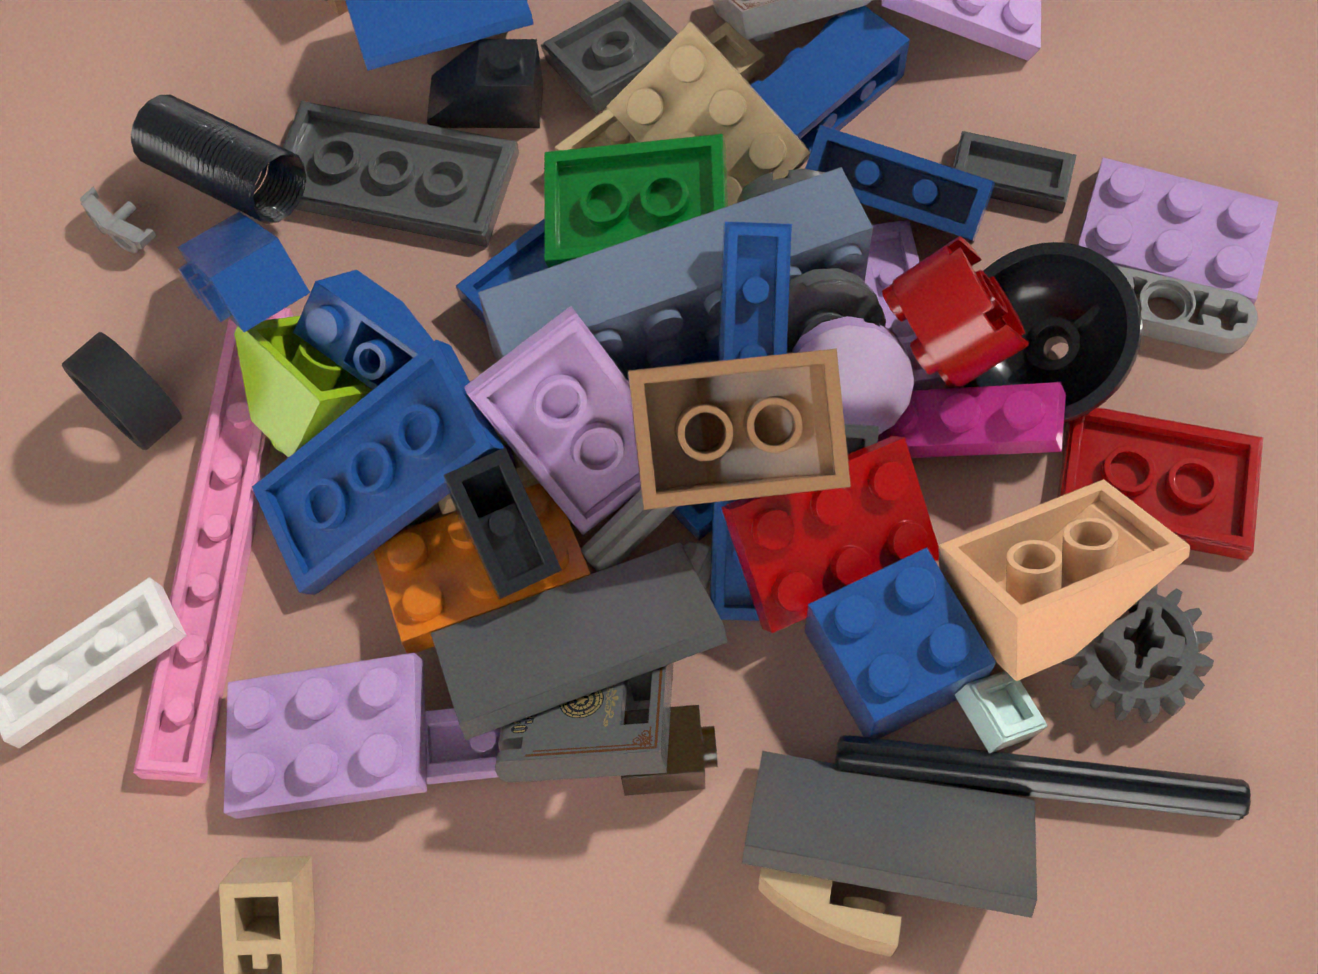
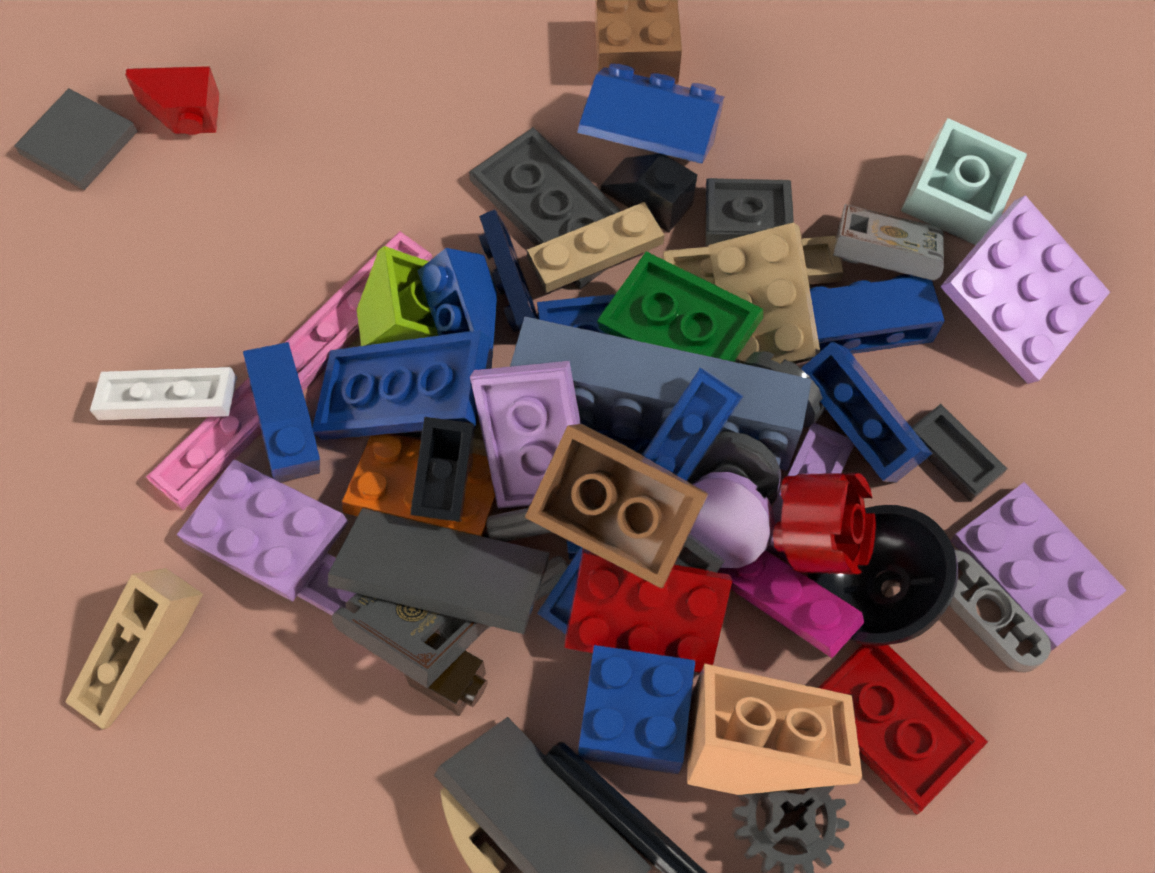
camera: 30 degrees right, 0 degrees up
black tyre [62,332,182,450] -> none
light grey piece [80,186,156,253] -> none
black piece [131,94,306,224] -> none
blue brick [177,211,310,332] -> none
light aqua tile [955,671,1048,754] -> none
none -> blue slope [243,342,320,482]
none -> dark blue plate [478,209,539,332]
none -> tan plate [527,202,664,293]

